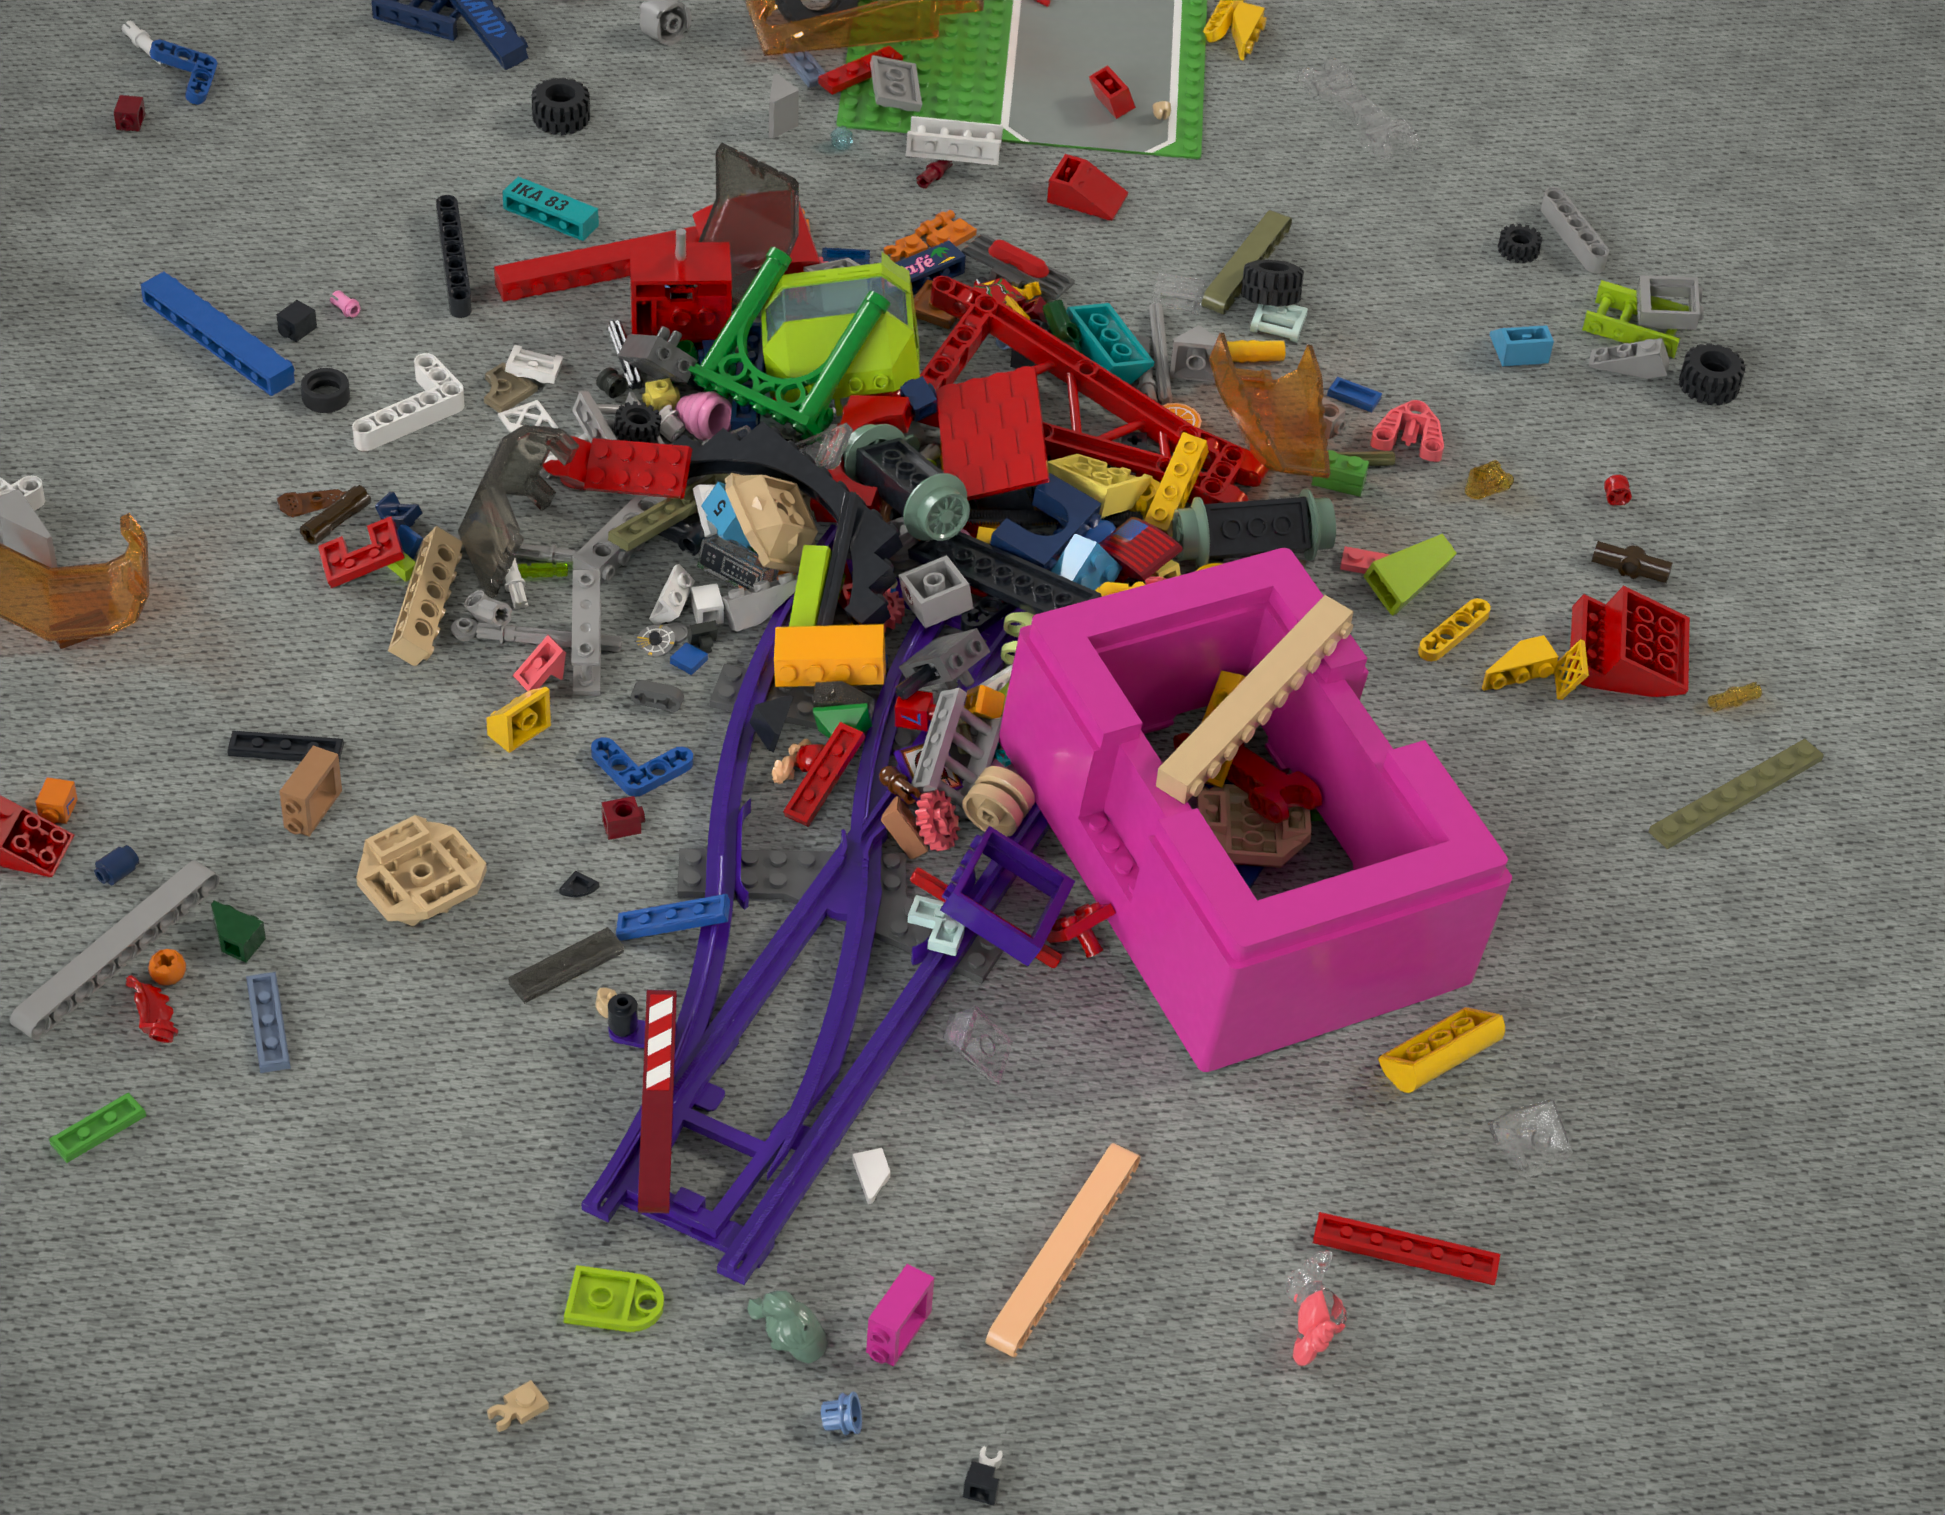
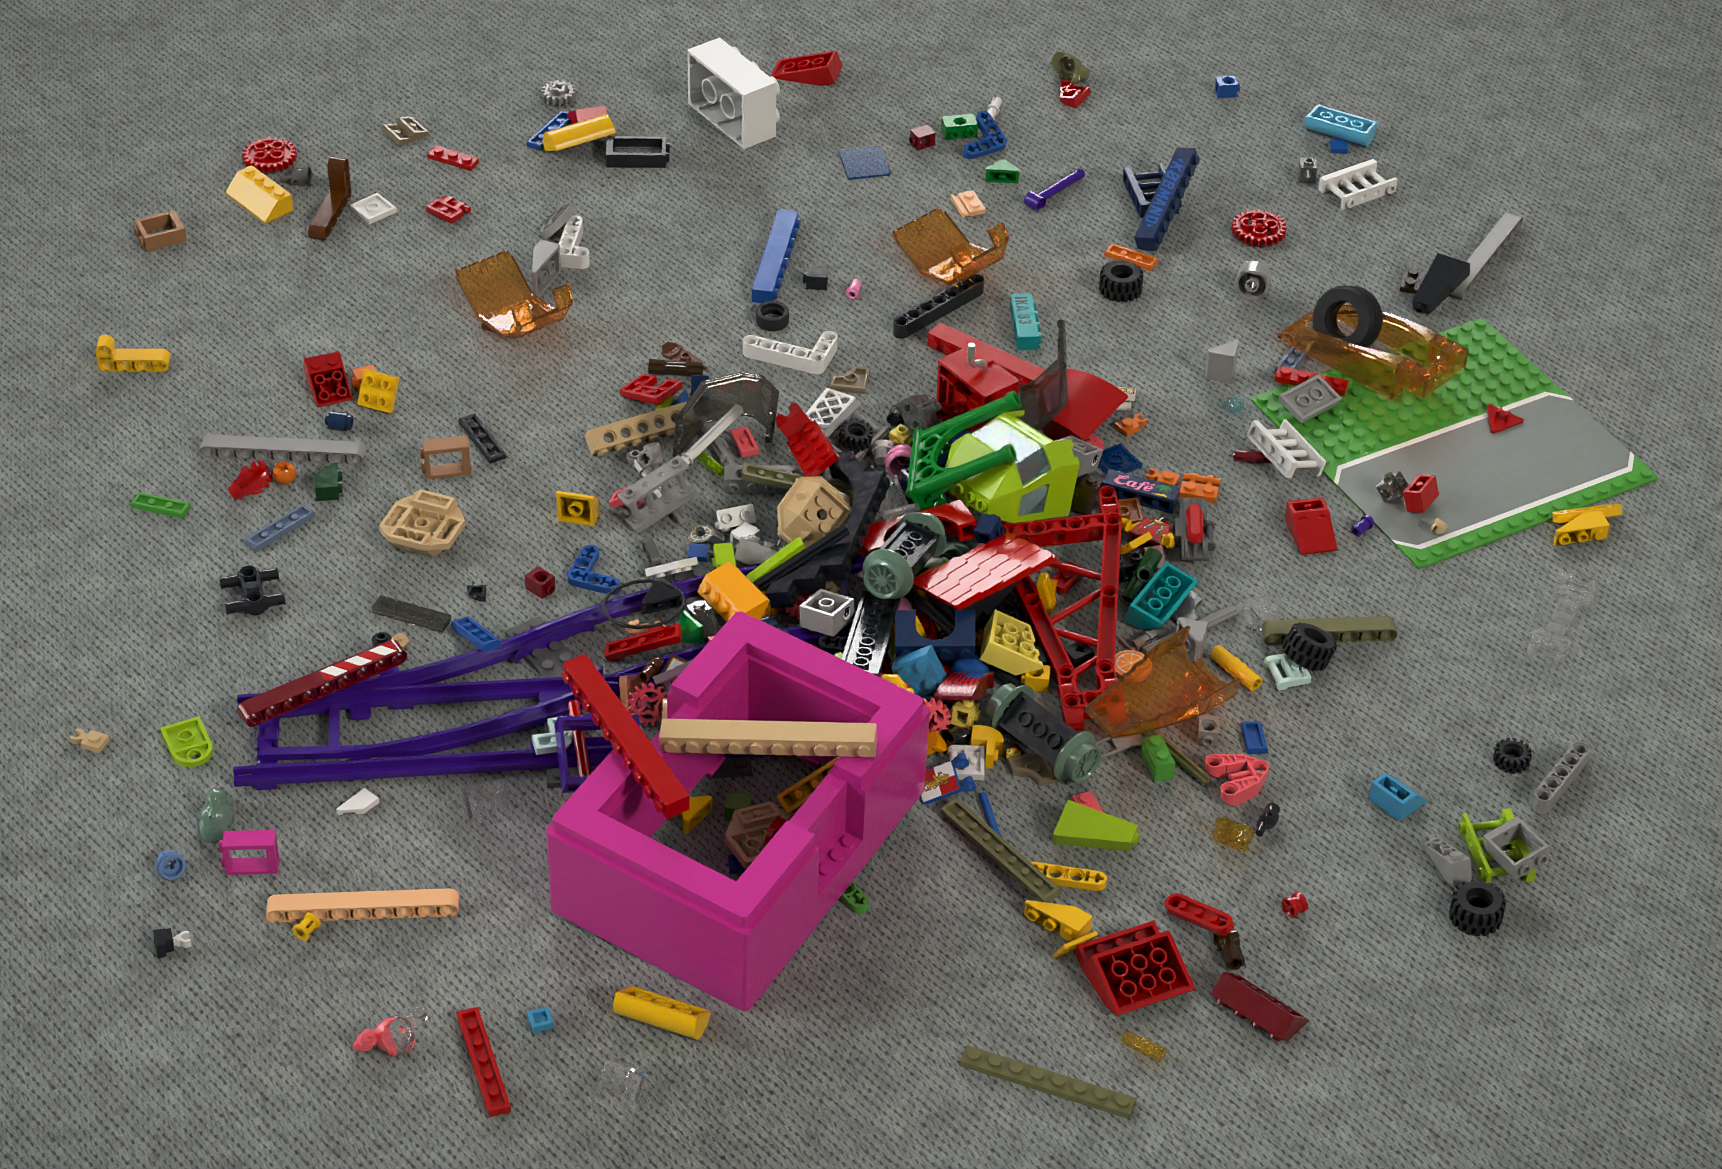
camera: 60 degrees right, 5 degrees down
white plate [505,345,563,384] -> none
yellow brick [1144,432,1208,537] -> none
none -> black piece [219,565,286,616]
none -> yellow bush [292,912,321,941]
none -> yellow plate [357,369,400,413]
none -> dark azure plate [527,1007,554,1033]
none -> red brick [561,653,690,820]
none -> black piece [602,579,685,629]
none -> white plate [645,557,698,578]
none -> lime slope [712,543,736,568]
none -> coral plate [730,426,759,458]
none -> piece [838,146,891,180]
none -> clear orange windscreen [893,207,1009,285]
none -> olive plate [940,797,1061,903]
none -> green brick [941,113,978,140]
none -> light nougat plate [951,190,986,218]
none -> green slope [985,159,1019,184]
none -> dark purple piece [1024,168,1085,211]
none -> light grey piece [1095,729,1143,758]
none -> orange tile [1104,243,1158,271]
none -> red plate [1164,893,1235,935]
none -> dark red slope [1211,971,1309,1042]
none -> black piece [1255,803,1280,837]
none -> dark purple pin [1351,515,1374,537]
none -> clear smoke brick [1376,471,1409,502]

